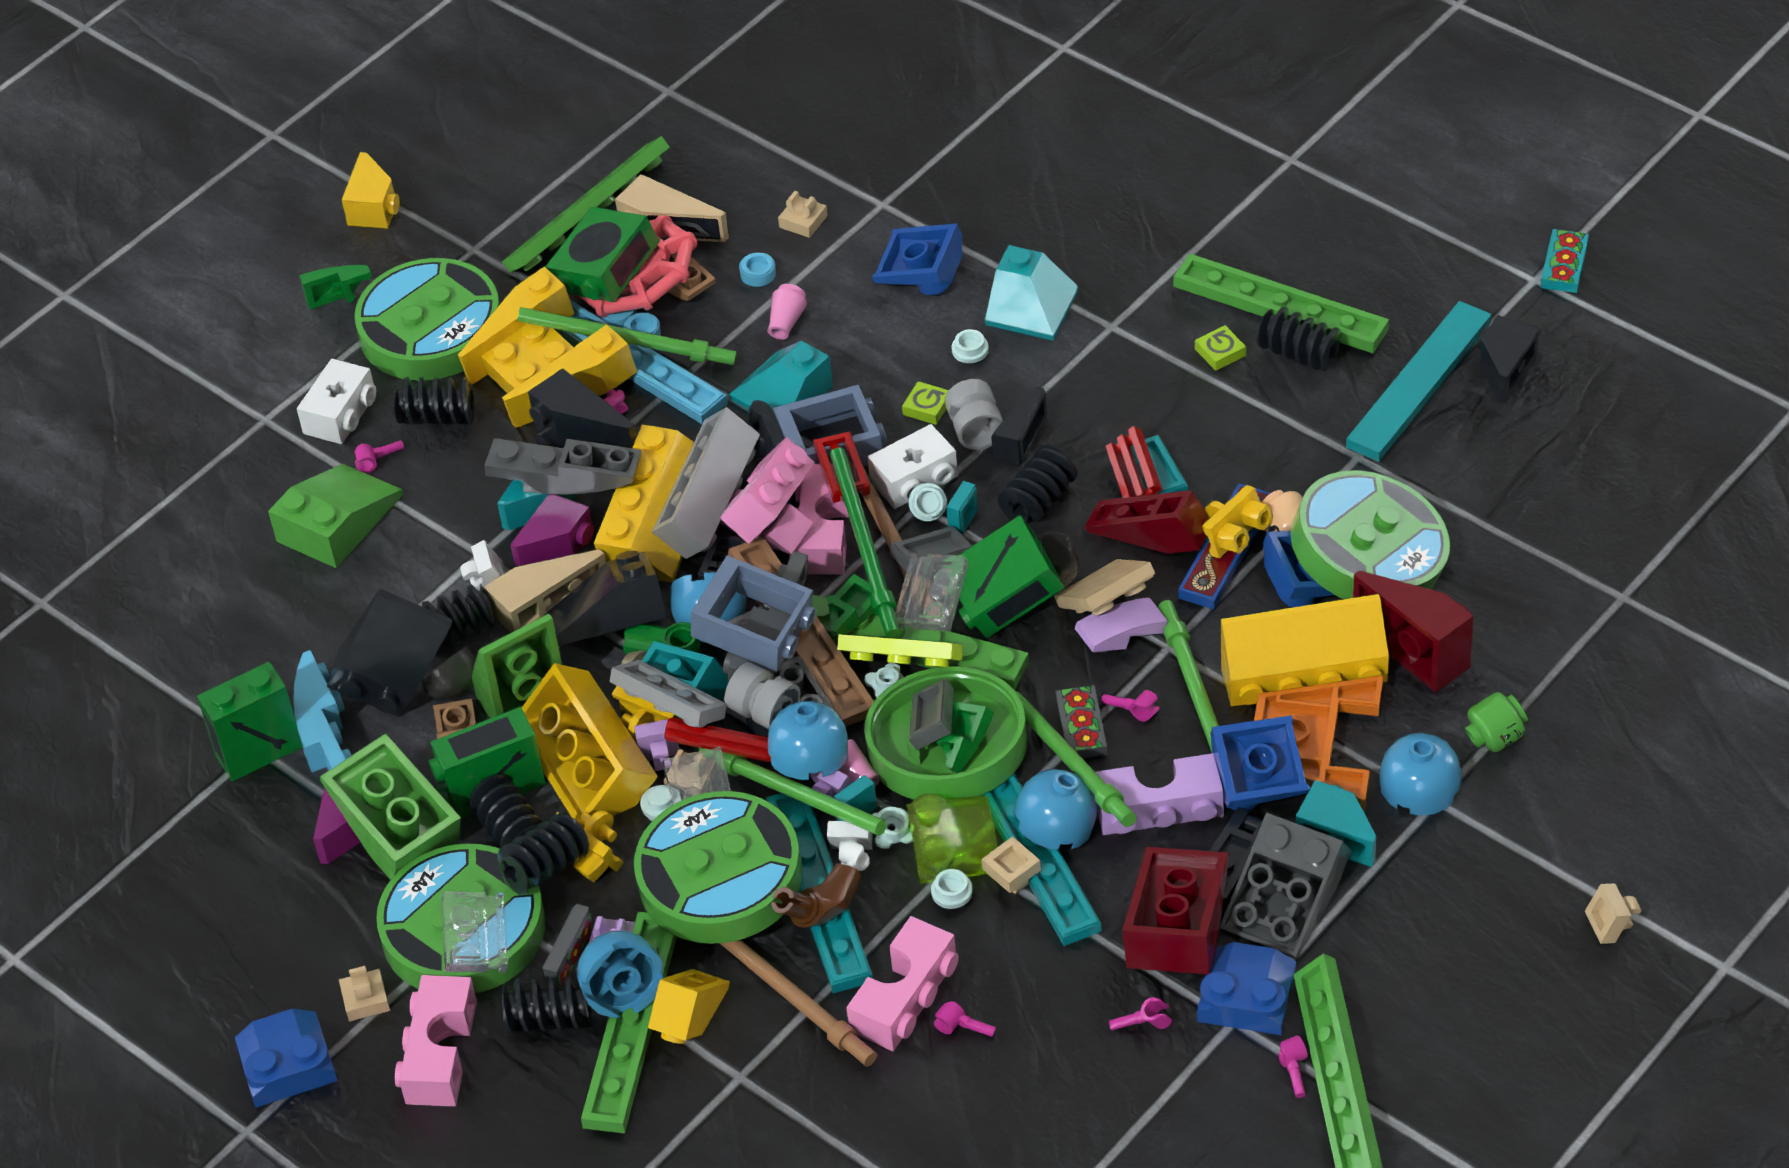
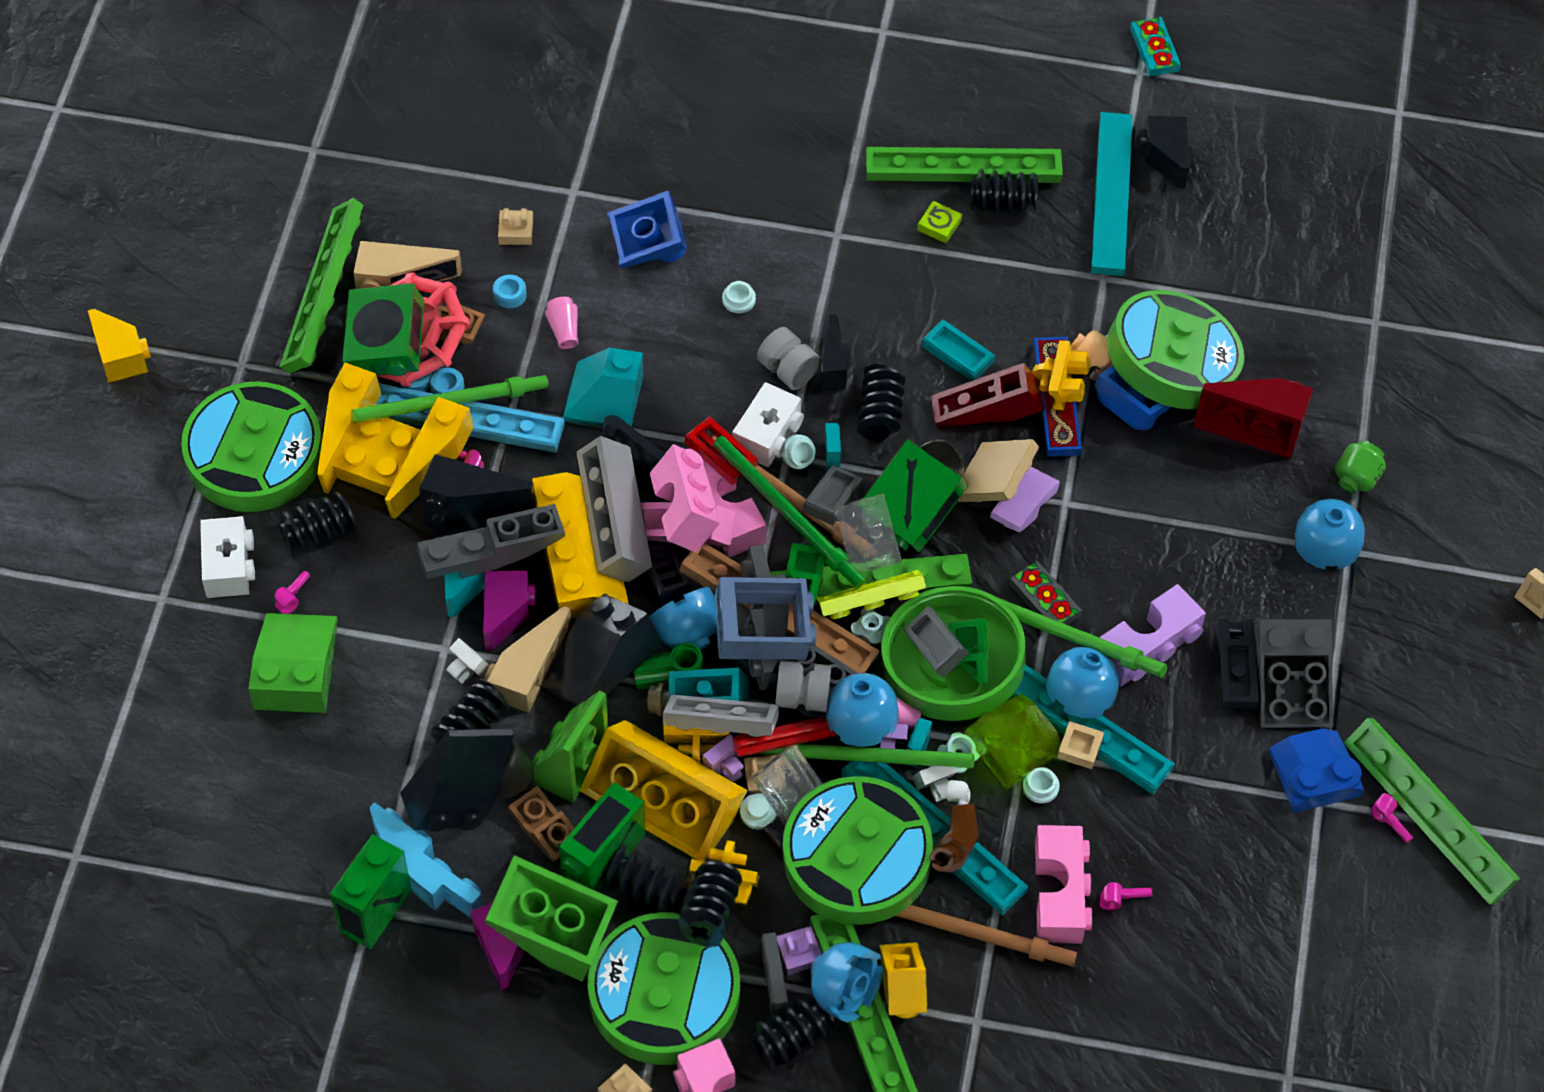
camera: 35 degrees left, 10 degrees up
green slope [299,265,372,310] -> none
clear plate [441,891,508,973] -> none
sand blue window [773,385,887,466] -> none
lime tile [902,381,949,425] -> none
slope [985,245,1079,341] -> none
dark pink hand [1101,690,1160,722] -> none
red tile [1105,426,1162,498] -> none
dark pink hand [1109,997,1172,1030] -> none
dark red slope [1122,847,1229,974] -> none
bright green bar [1158,600,1219,752] -> none
blue slope [1210,715,1310,811] -> none
yellow slope [1221,594,1389,707] -> none
orange wing [1254,675,1384,811] -> none
teal slope [1296,780,1376,867] -> none

